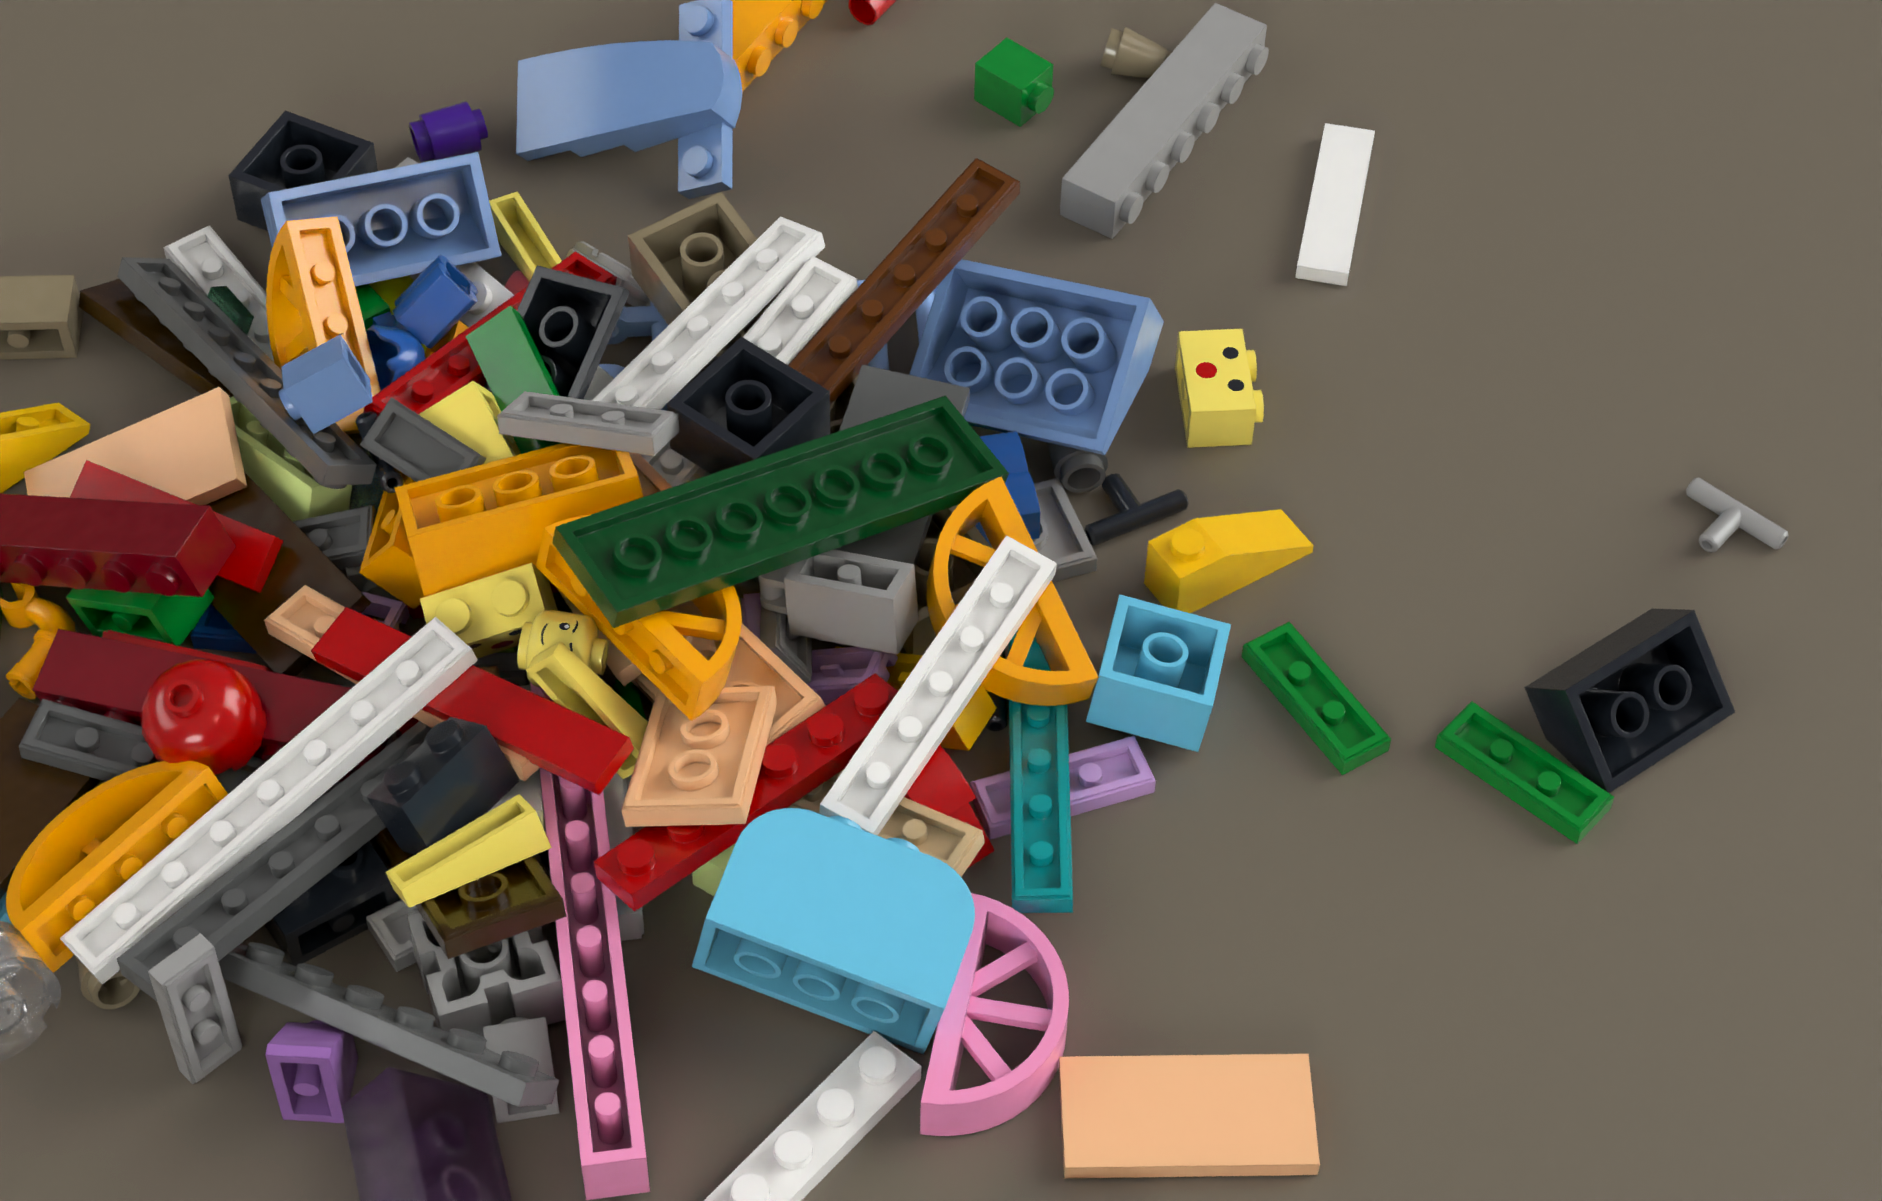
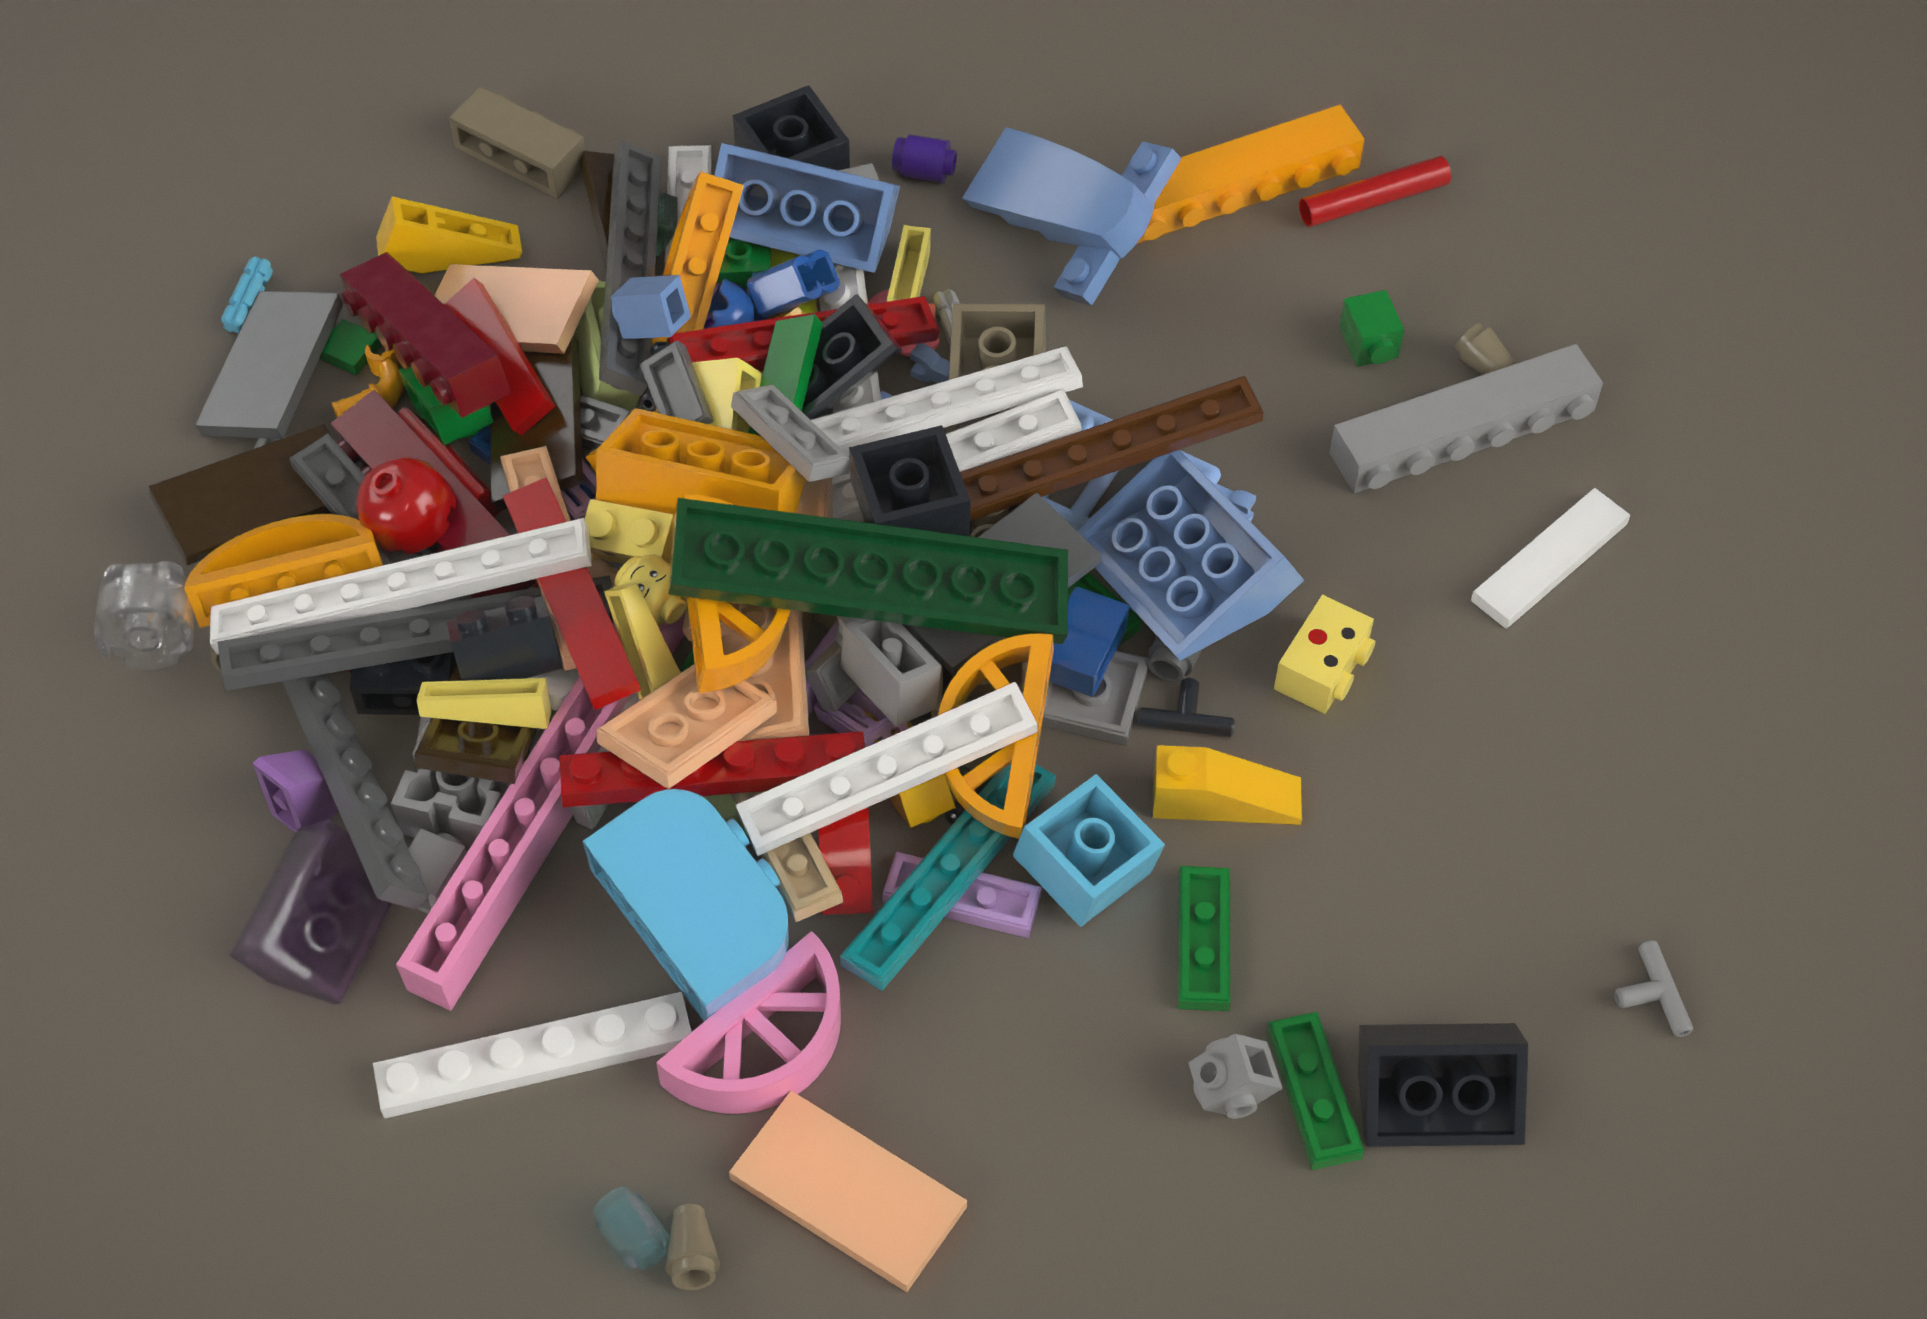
camera: 35 degrees right, 5 degrees up
light grey tile [148,933,243,1084] -> none
none -> light grey brick [1188,1034,1283,1119]

